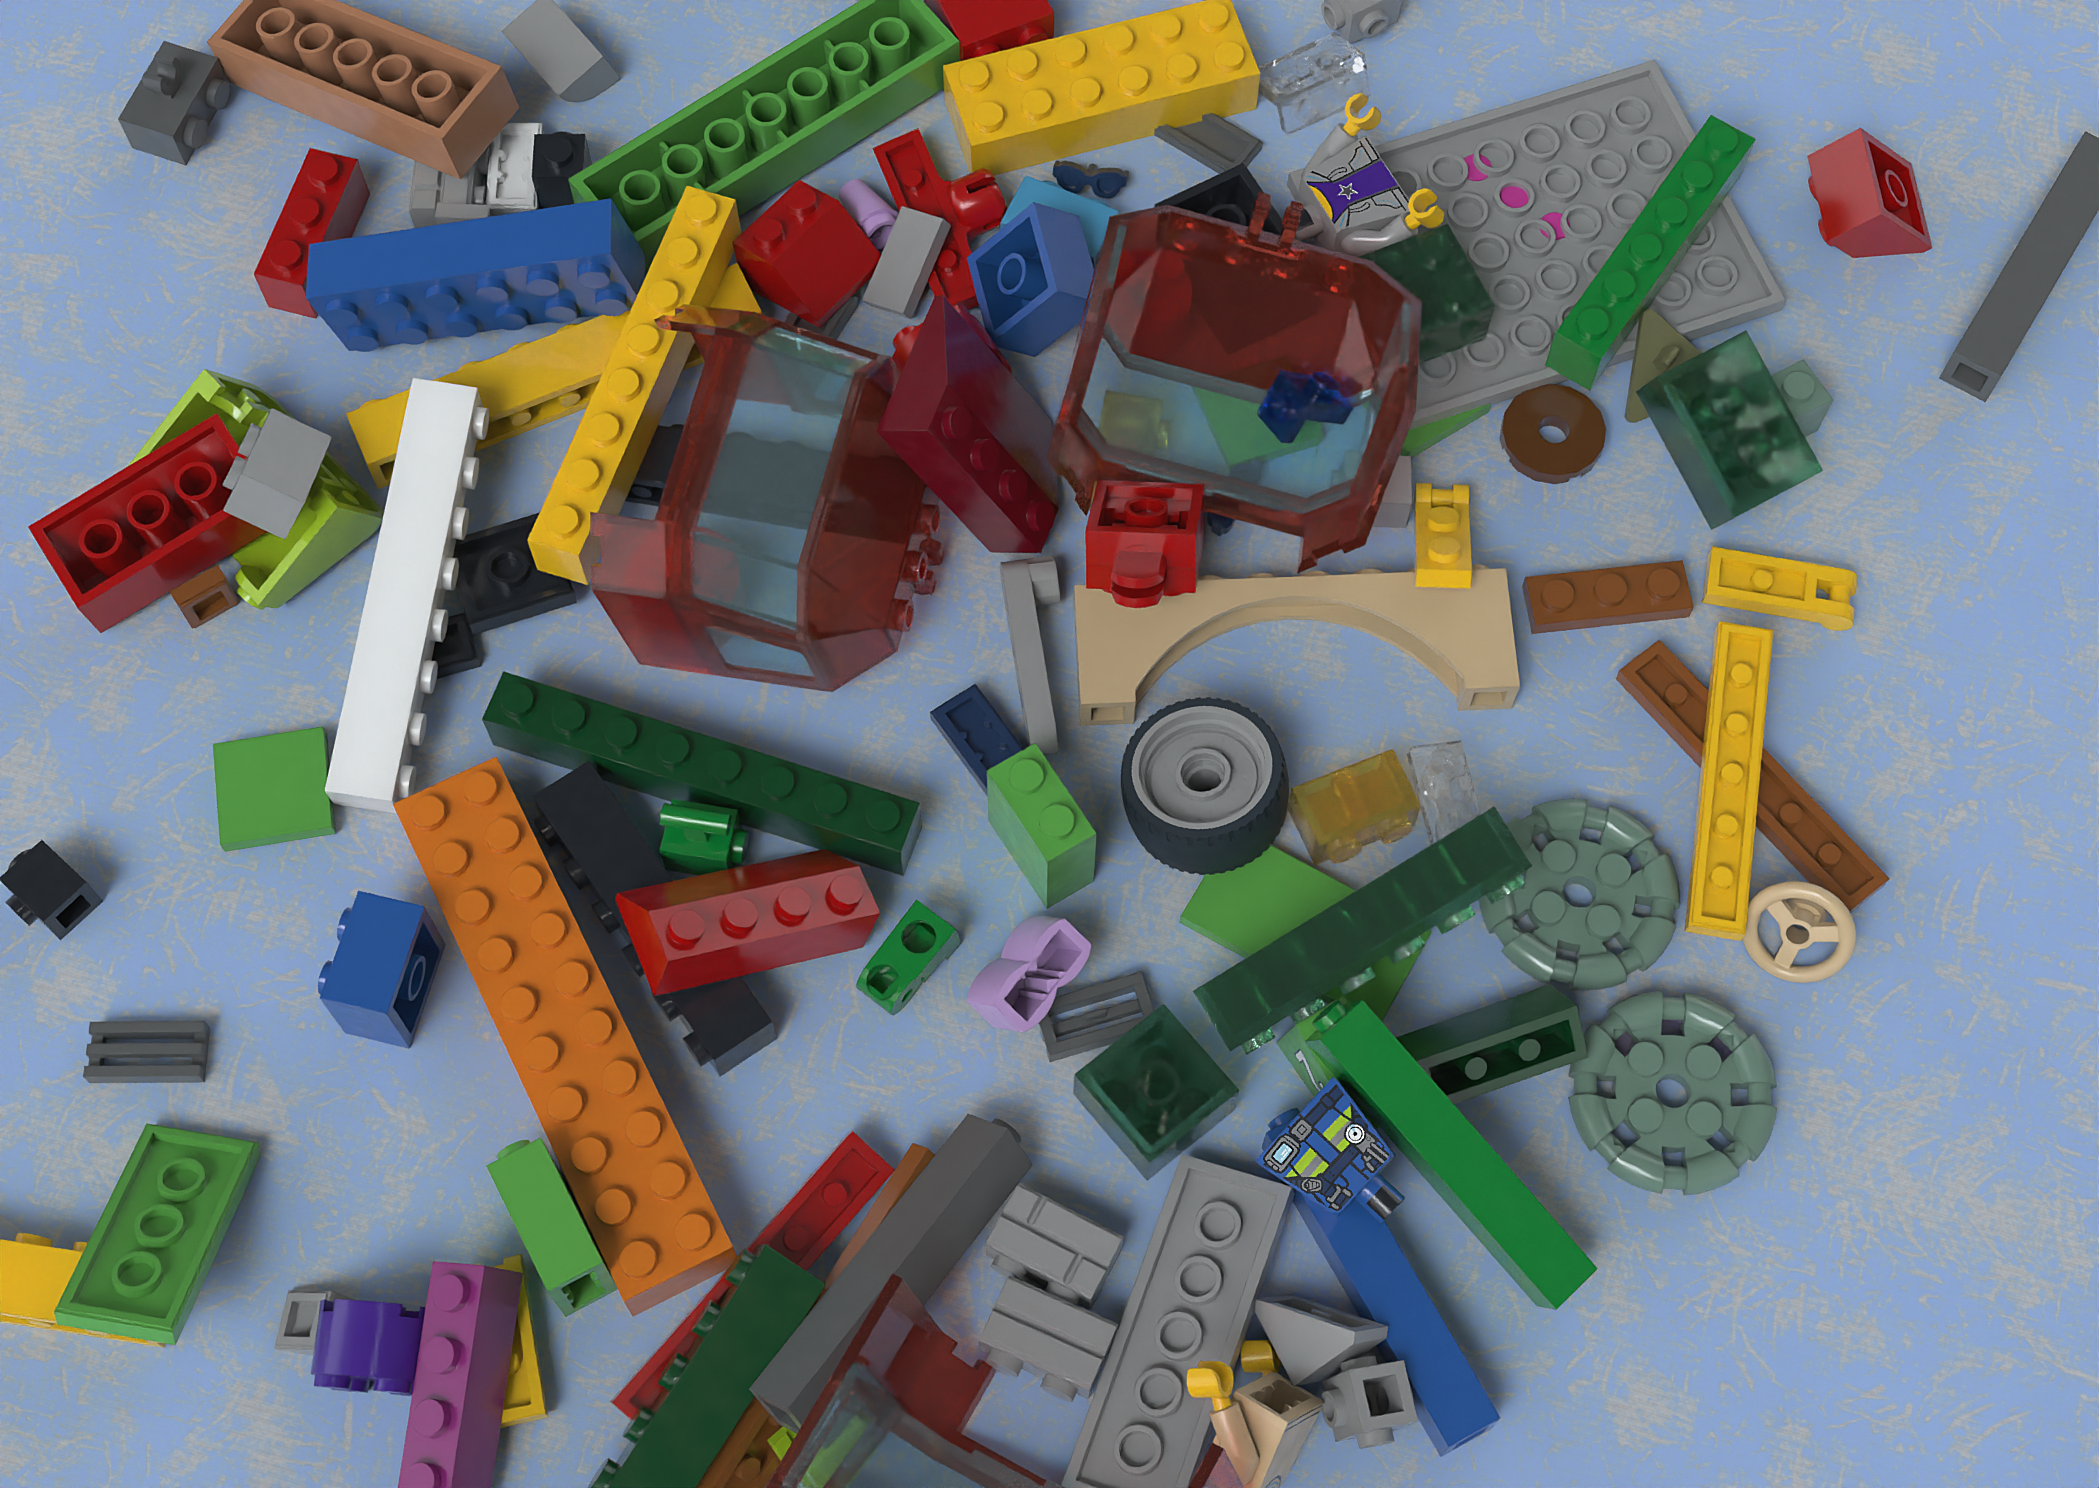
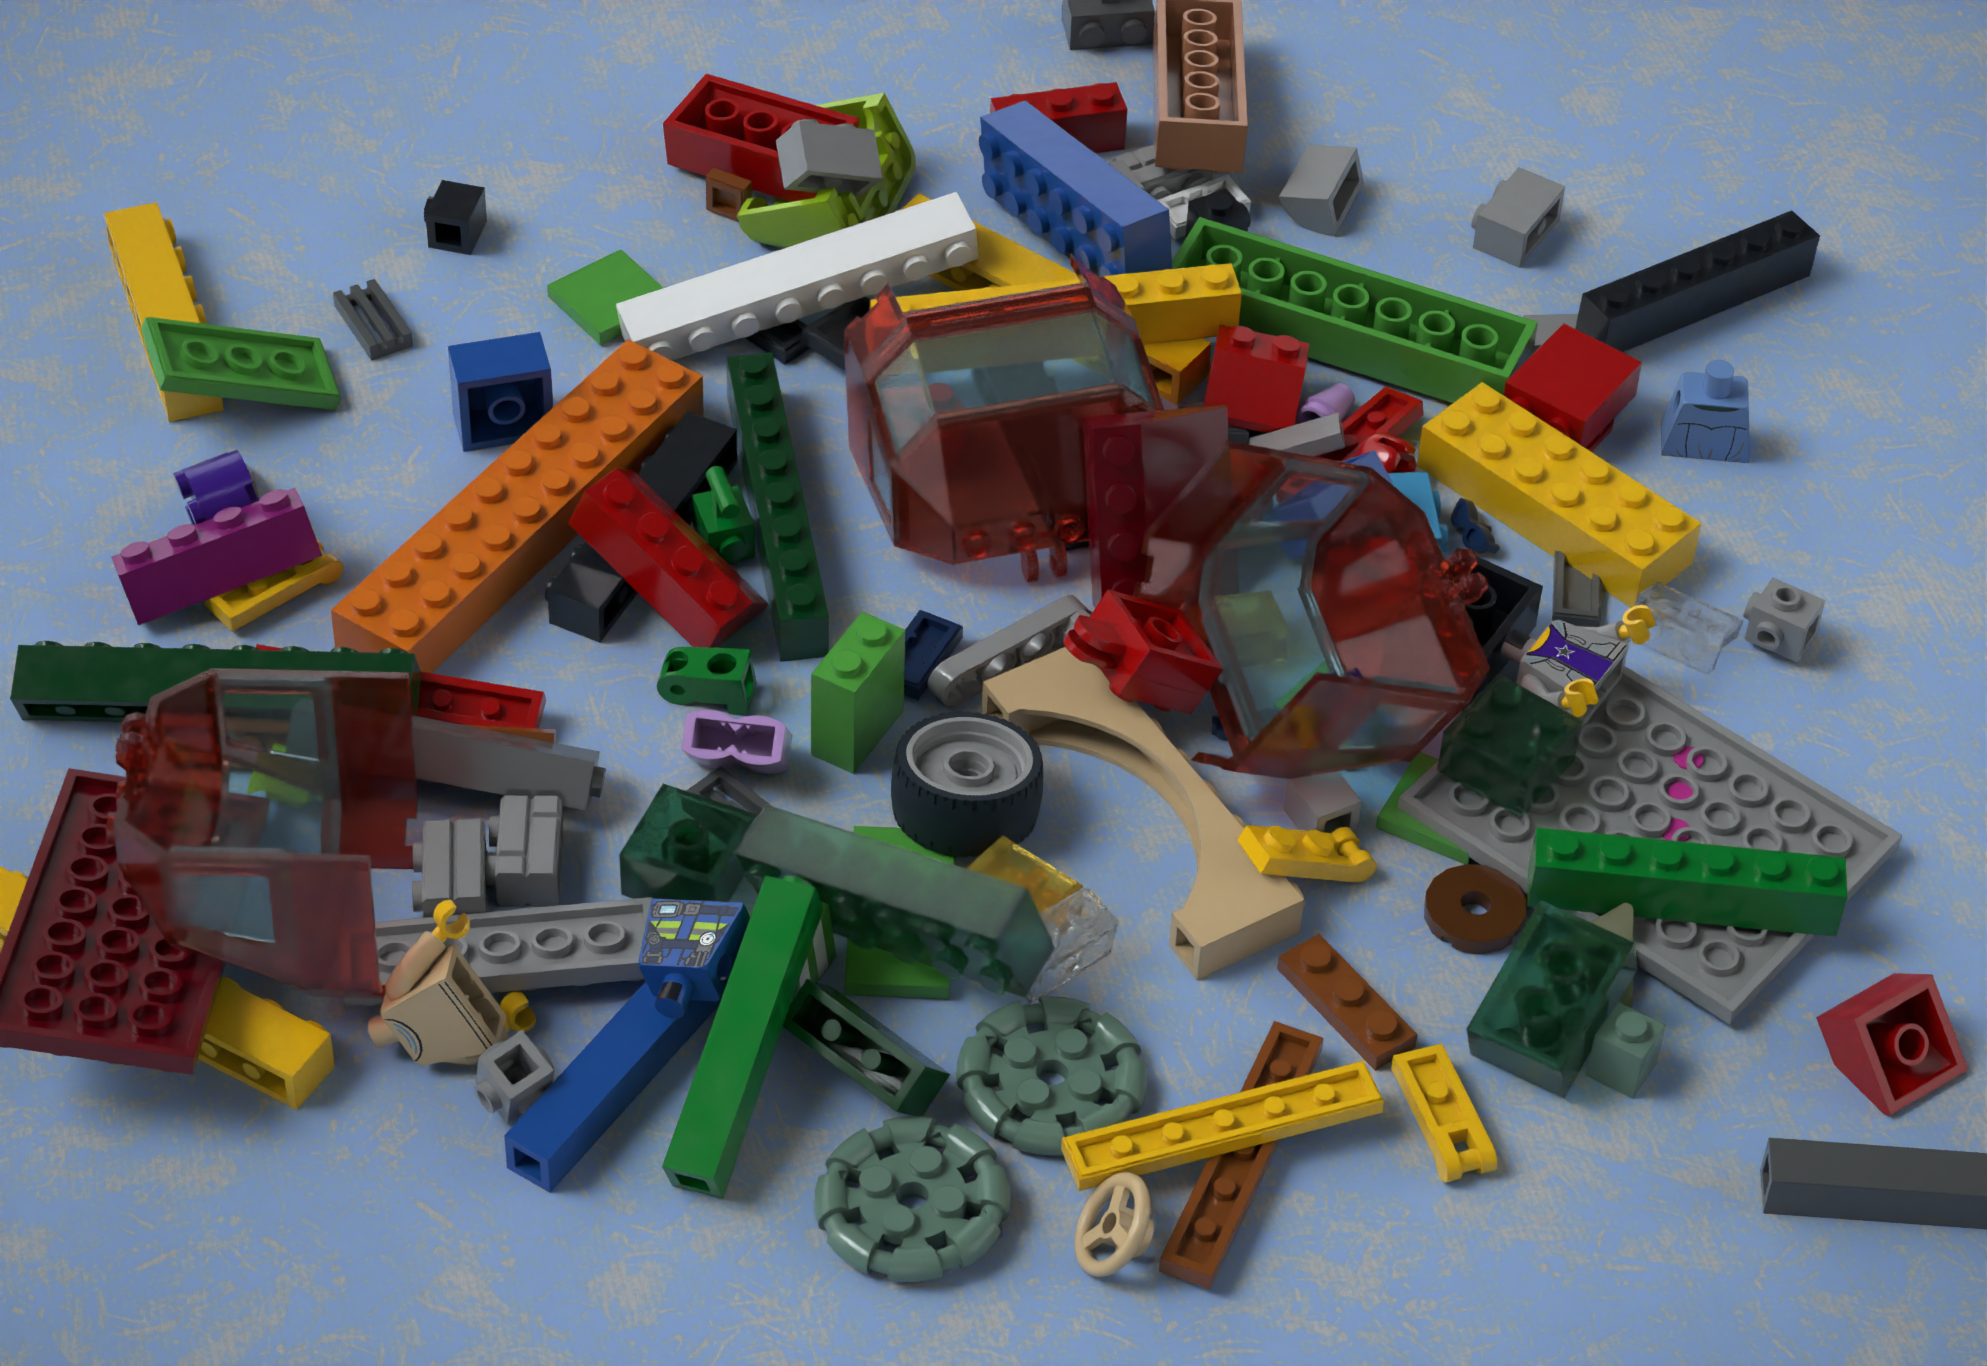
camera: 60 degrees right, 20 degrees down
bright green brick [486,1137,618,1317] -> none
light grey slope [1255,1294,1388,1386] -> none

